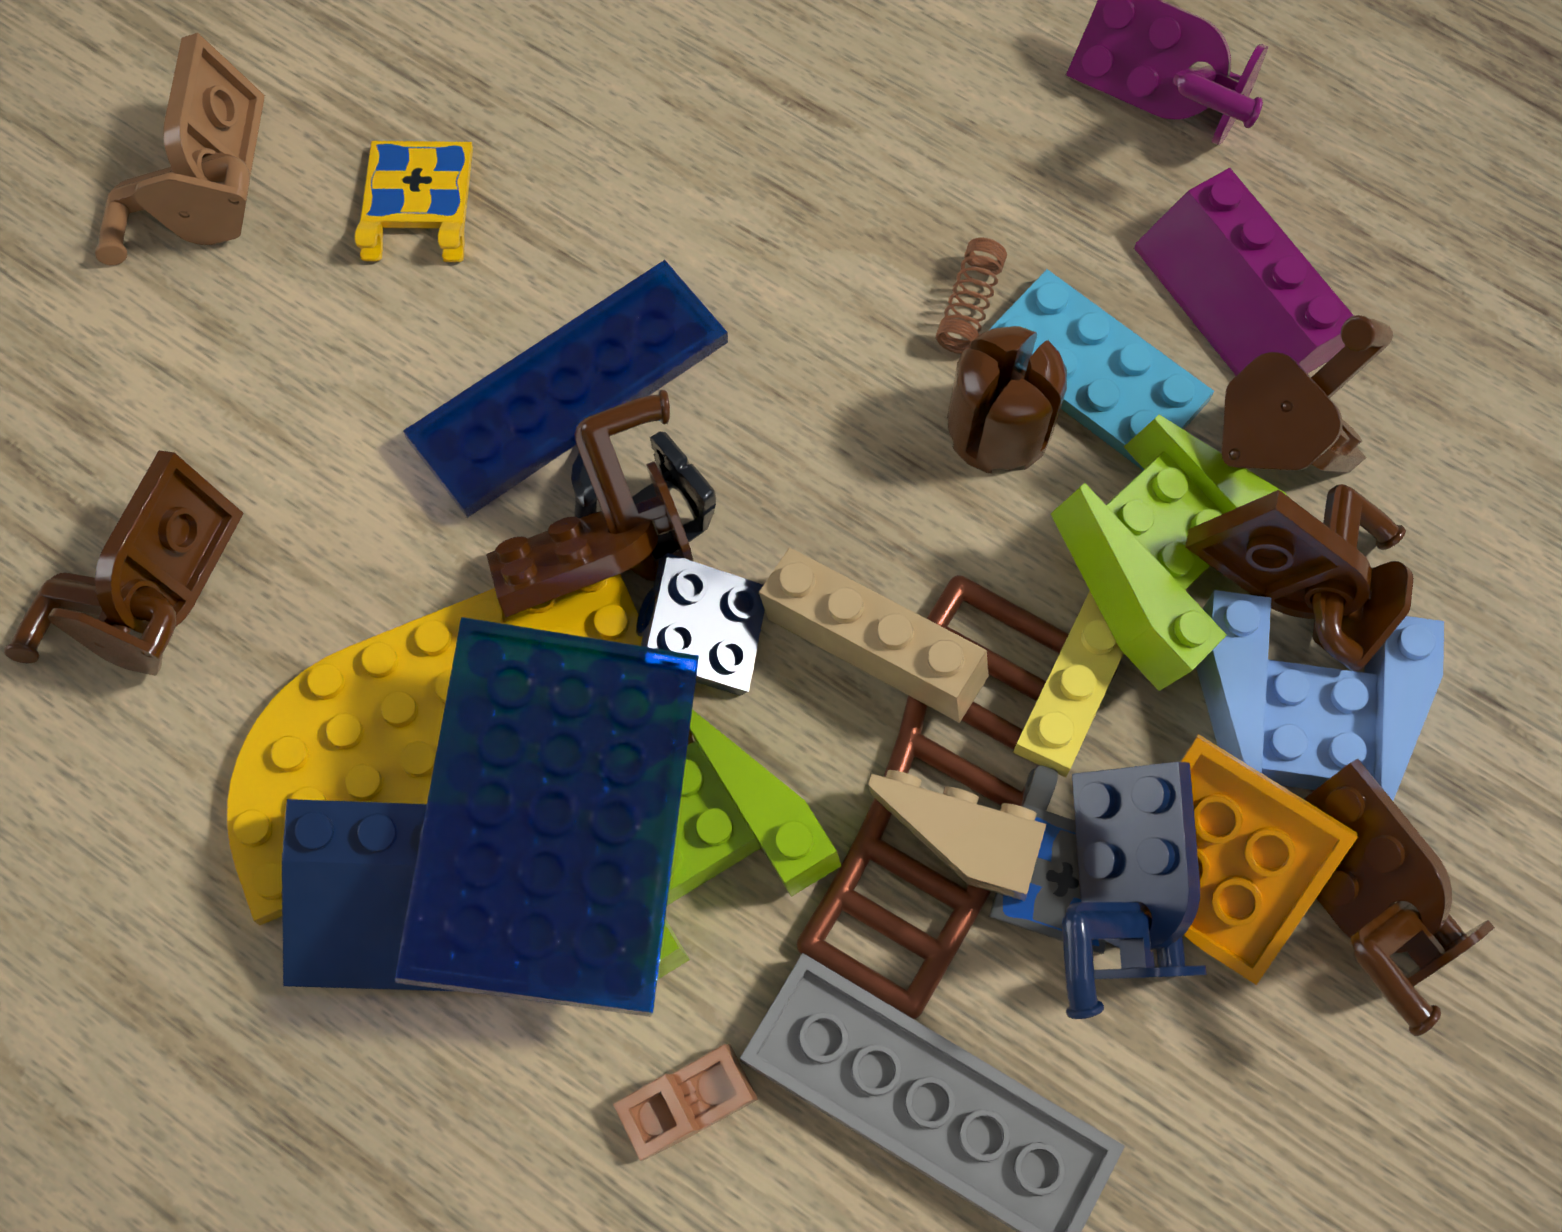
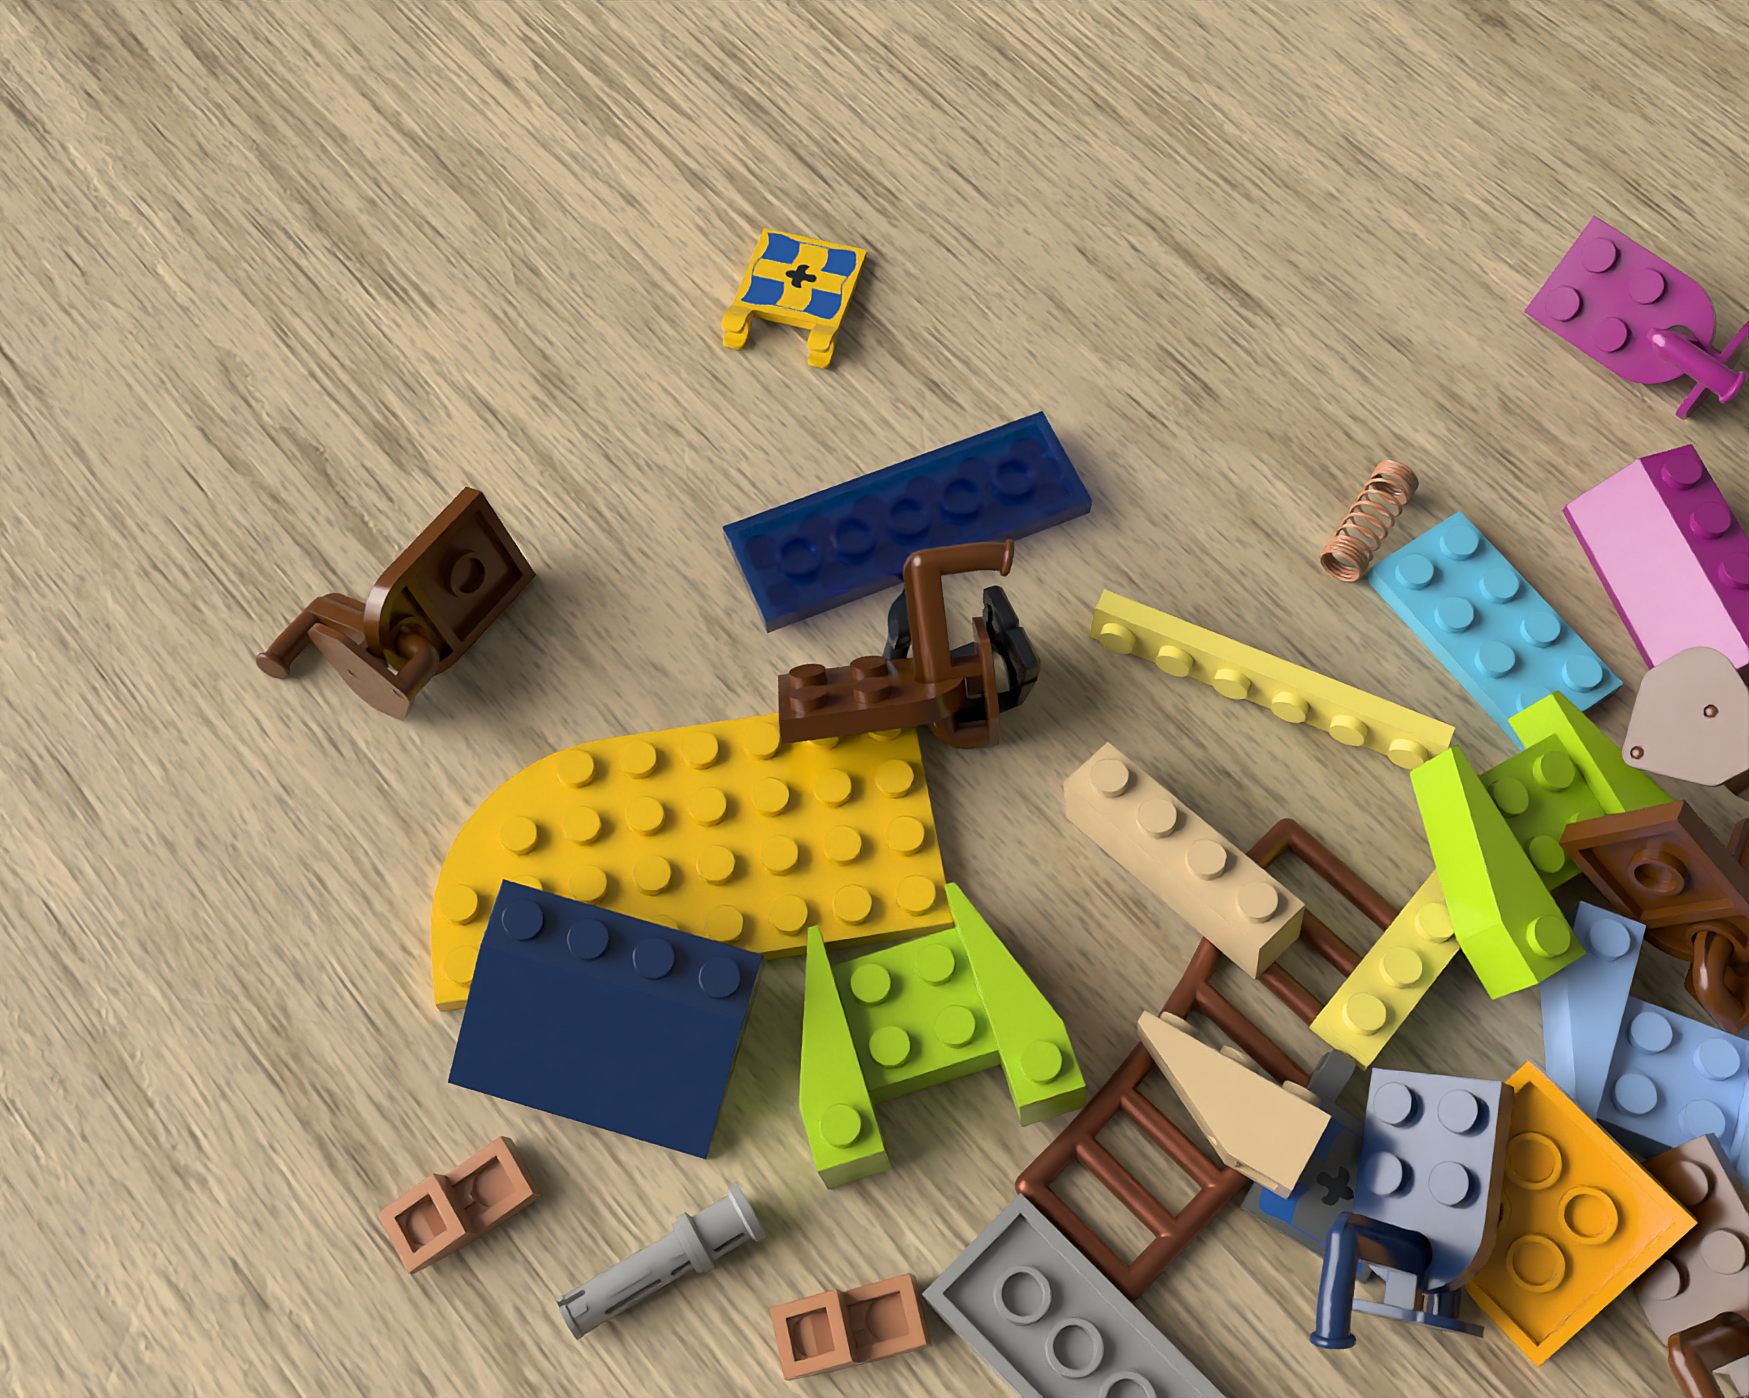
camera: 15 degrees right, 5 degrees down
medium nougat plate [95,33,265,265] -> none
clear blue plate [395,617,699,1017] -> none
plate [636,553,765,696] -> none
reddish brown cylinder [947,326,1067,473] -> none
none -> nougat slope [377,1136,543,1274]
none -> light grey pin [556,1182,767,1340]
none -> light yellow plate [1089,589,1456,770]

